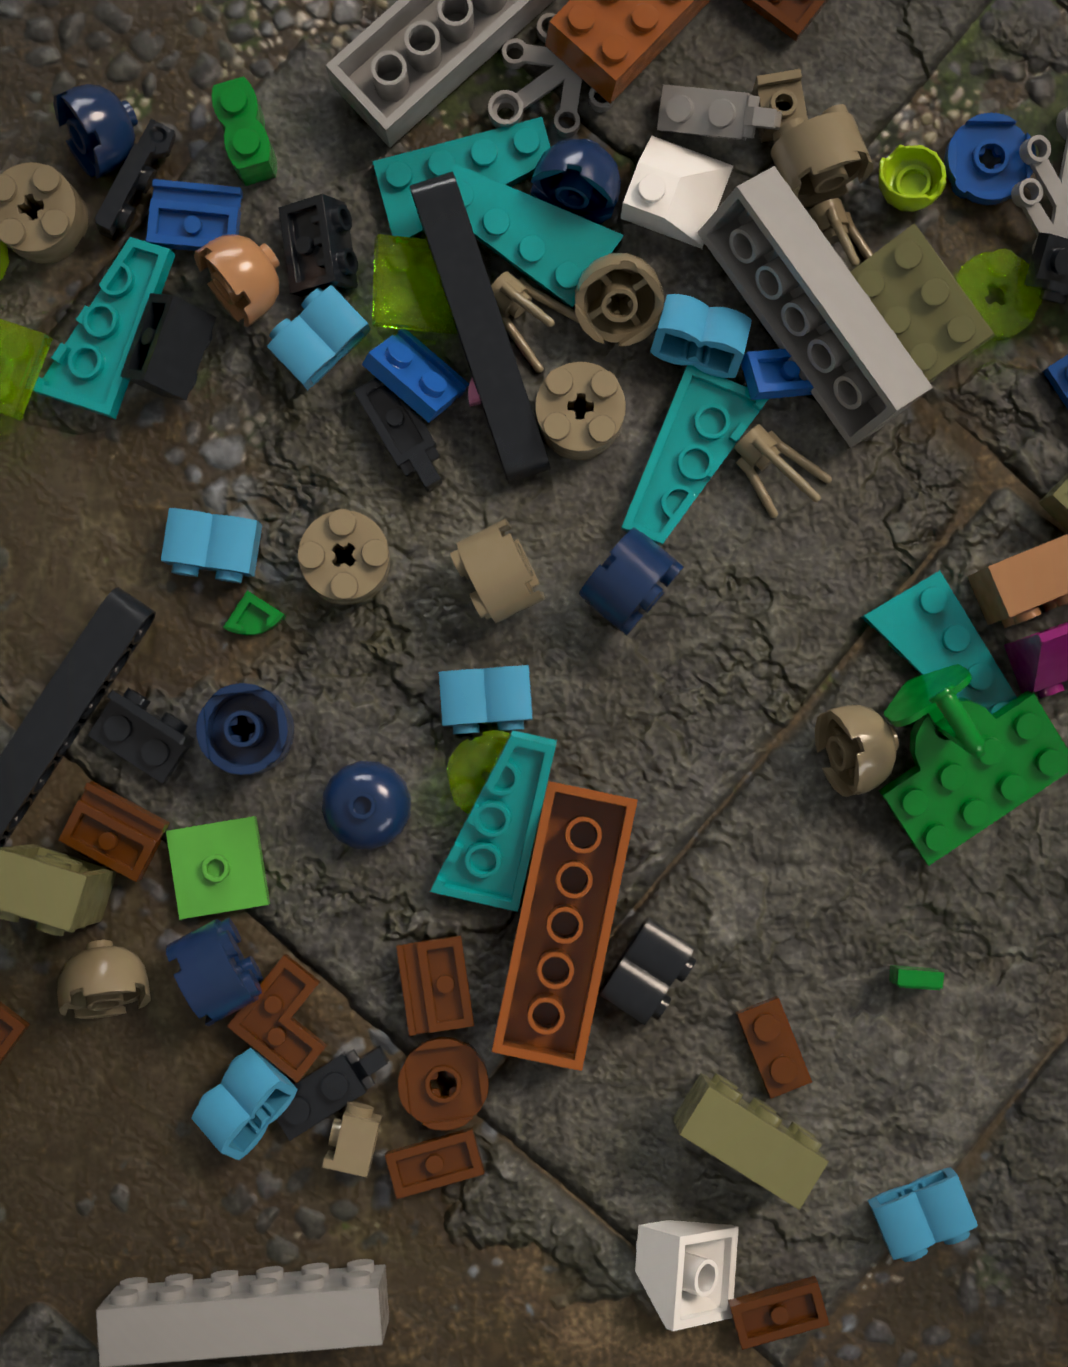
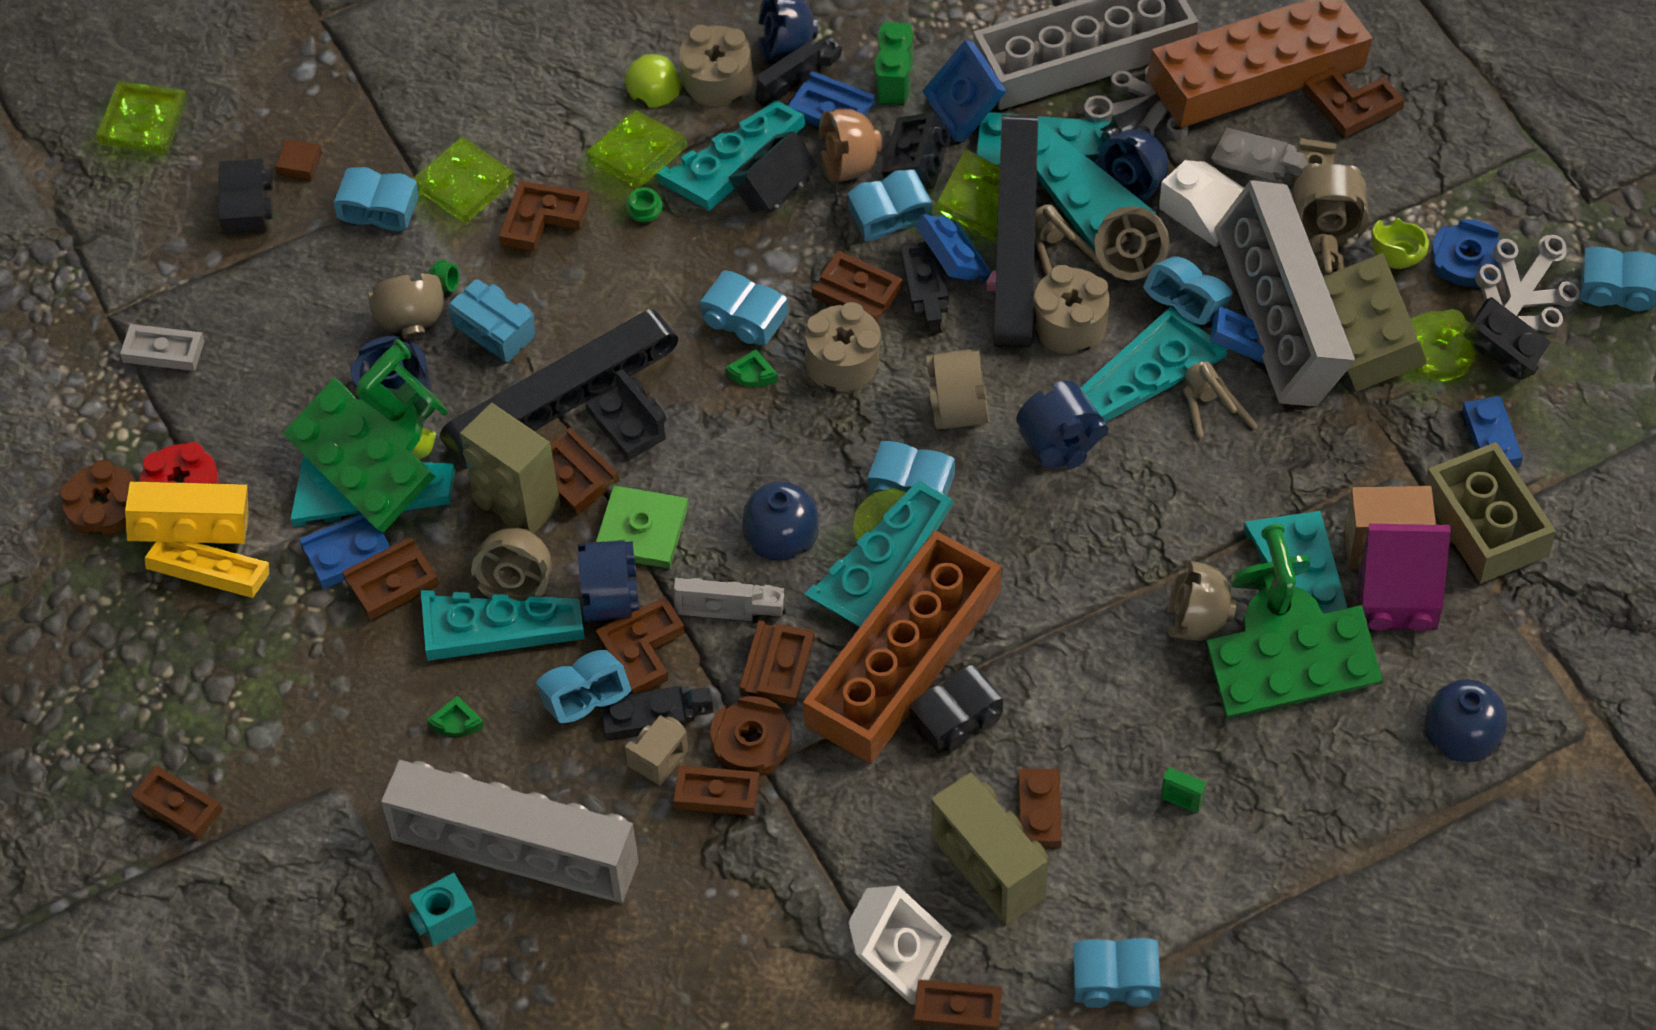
camera: 25 degrees right, 30 degrees down
dark blue brick [196,683,294,775] -> none
none -> teal wing [421,590,585,661]
none -> green tile [427,696,484,737]
none -> green plate [626,188,663,222]
none -> light grey hinge [674,578,784,621]
none -> reddish brown plate [812,251,903,324]
none -> blue plate [922,40,1007,143]
none -> black piece [1100,93,1161,142]

